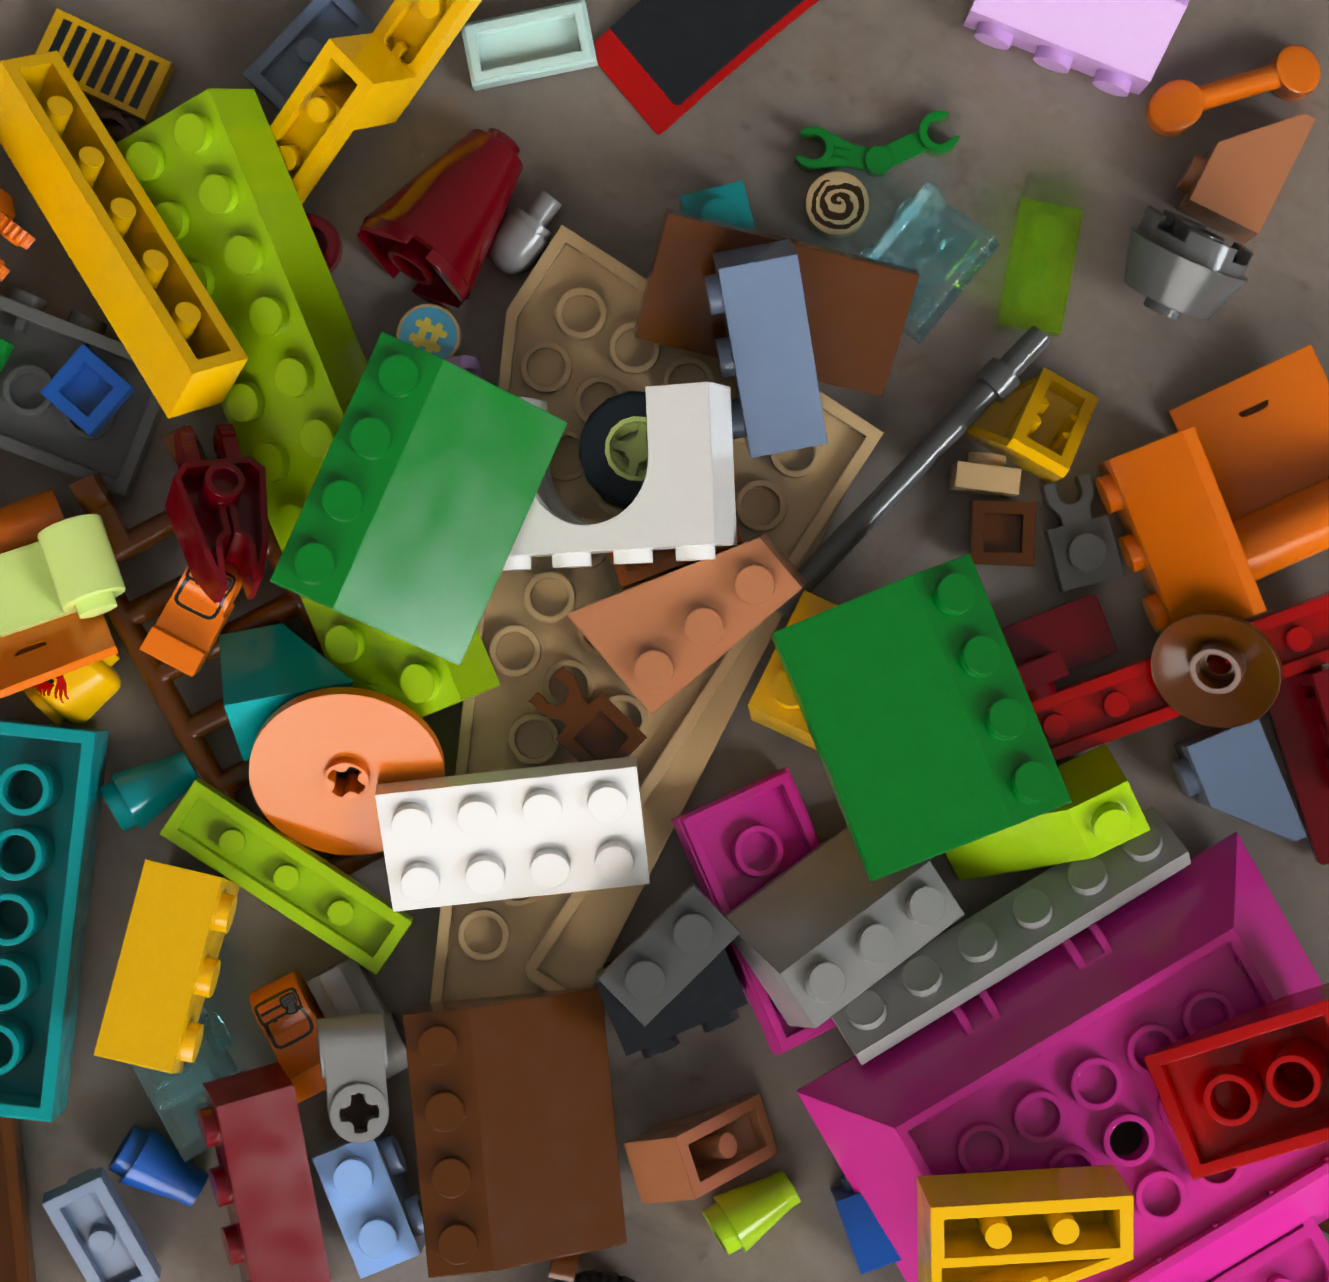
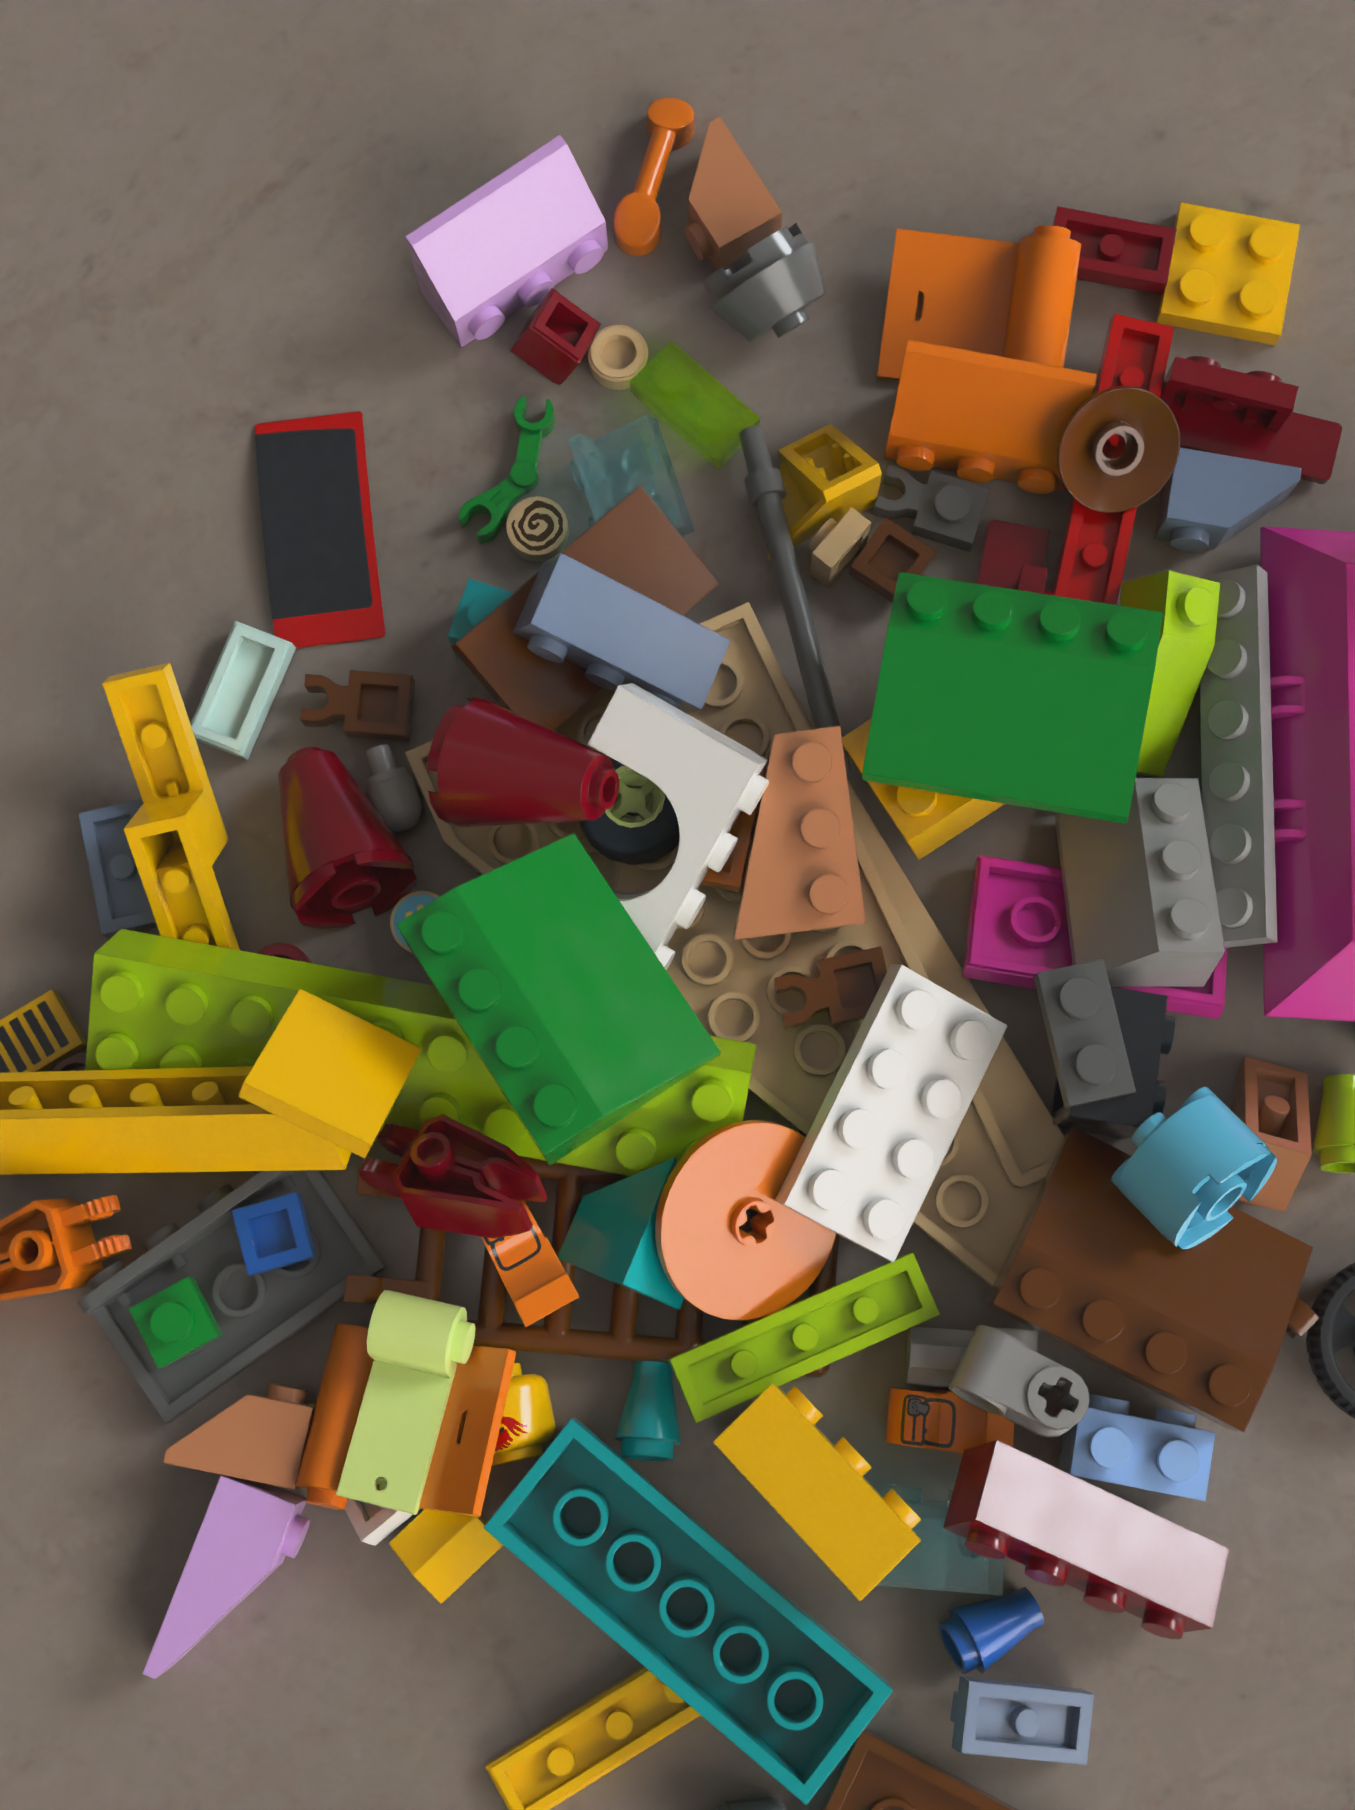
camera: 55 degrees left, 10 degrees down
none -> yellow tile [238,989,422,1158]
none -> reddish brown plate [300,670,415,742]
none -> dark red cone [427,697,619,827]
none -> dark red slope [510,288,601,385]
none -> tan tile [588,325,649,390]
none -> medium azure brick [1111,1087,1277,1250]

